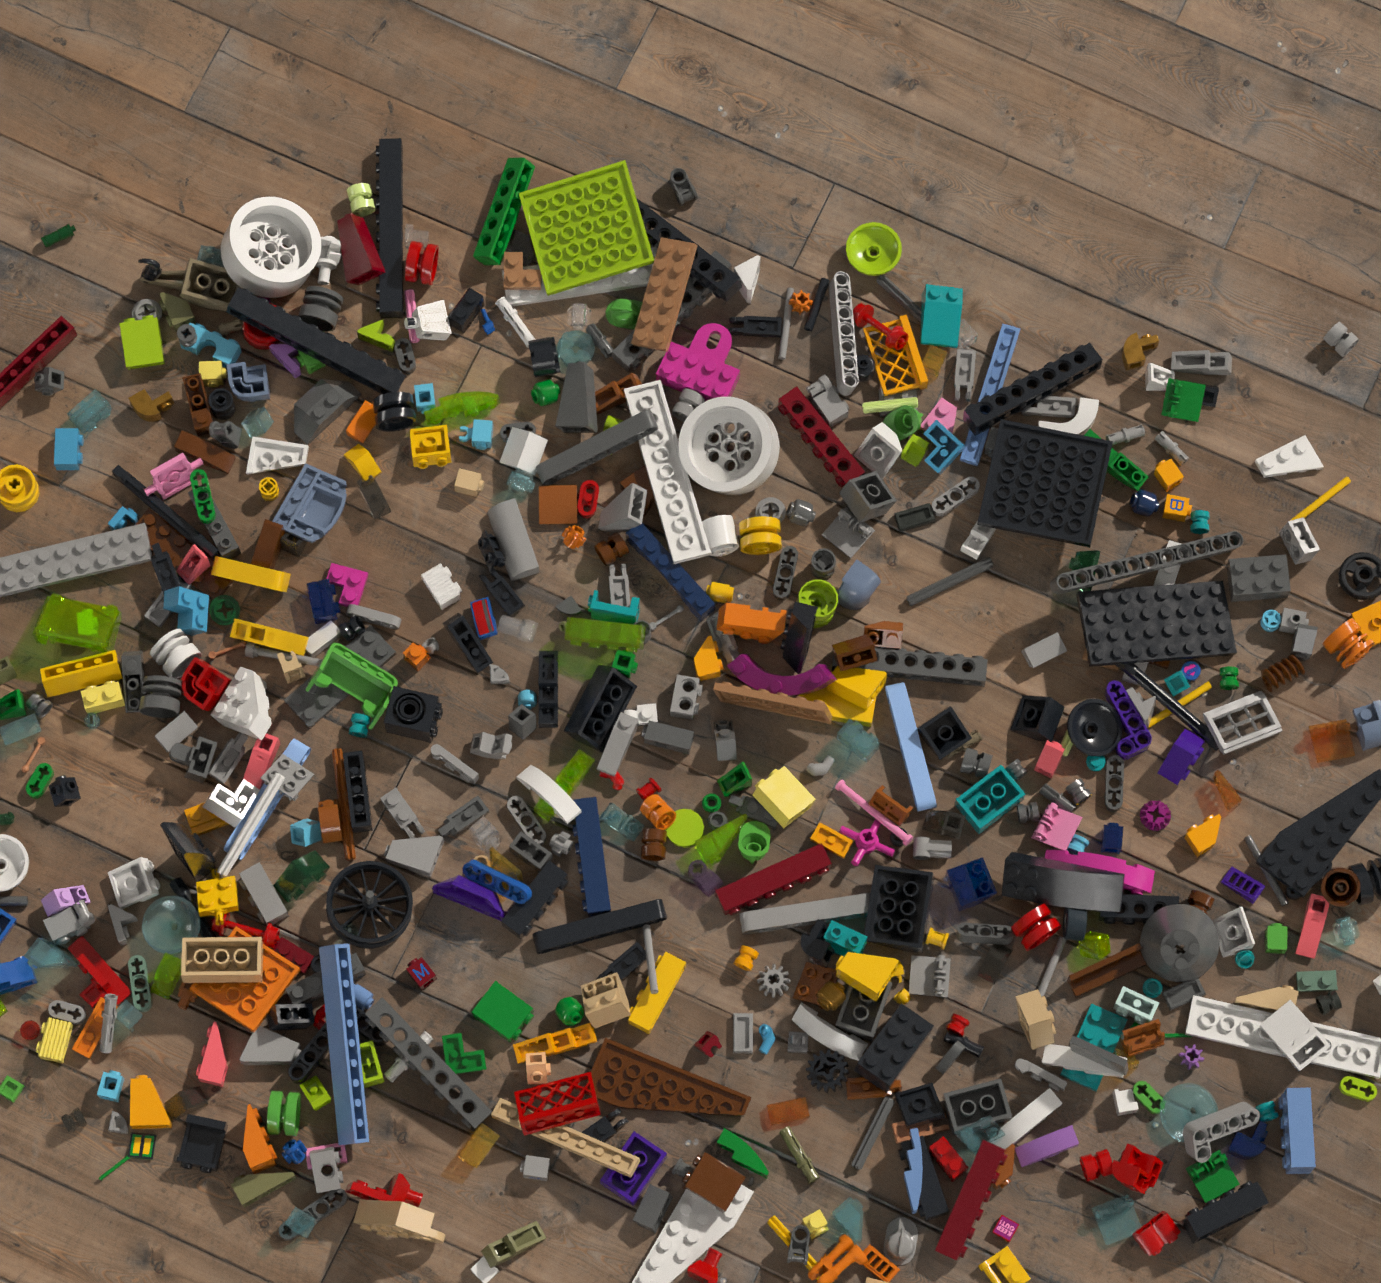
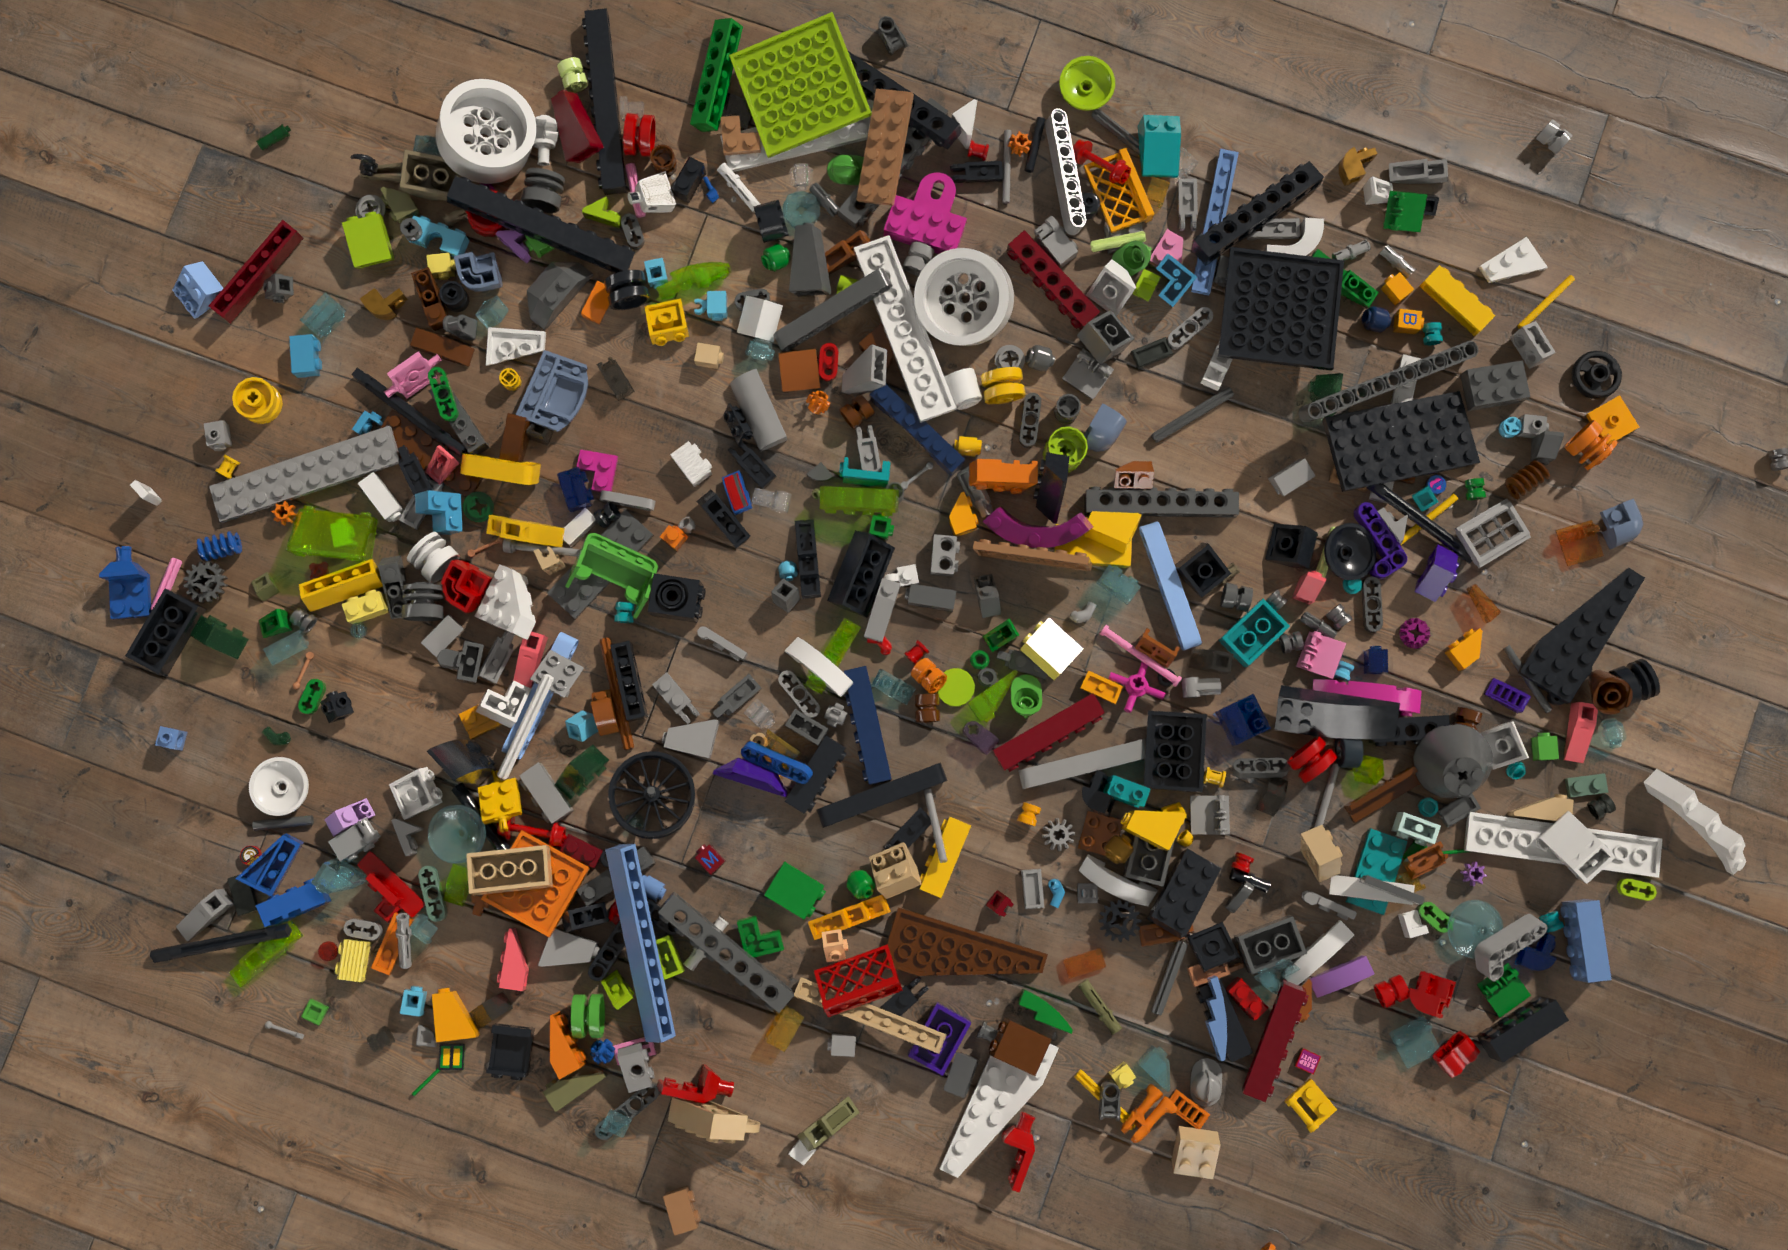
camera: 10 degrees left, 10 degrees up
yellow slope [344,444,382,484] -> none
light grey brick [470,732,512,759] -> none
light grey tile [489,664,510,685] -> none
reddish brown brick [832,634,878,671] -> none
none -> orange gear [271,501,298,526]
none -> clear red plate [309,561,329,580]
none -> white brick [358,472,404,522]
none -> reddish brown wheel [650,144,677,177]
none -> red bush [967,140,990,161]
none -> yellow brick [1419,265,1495,337]

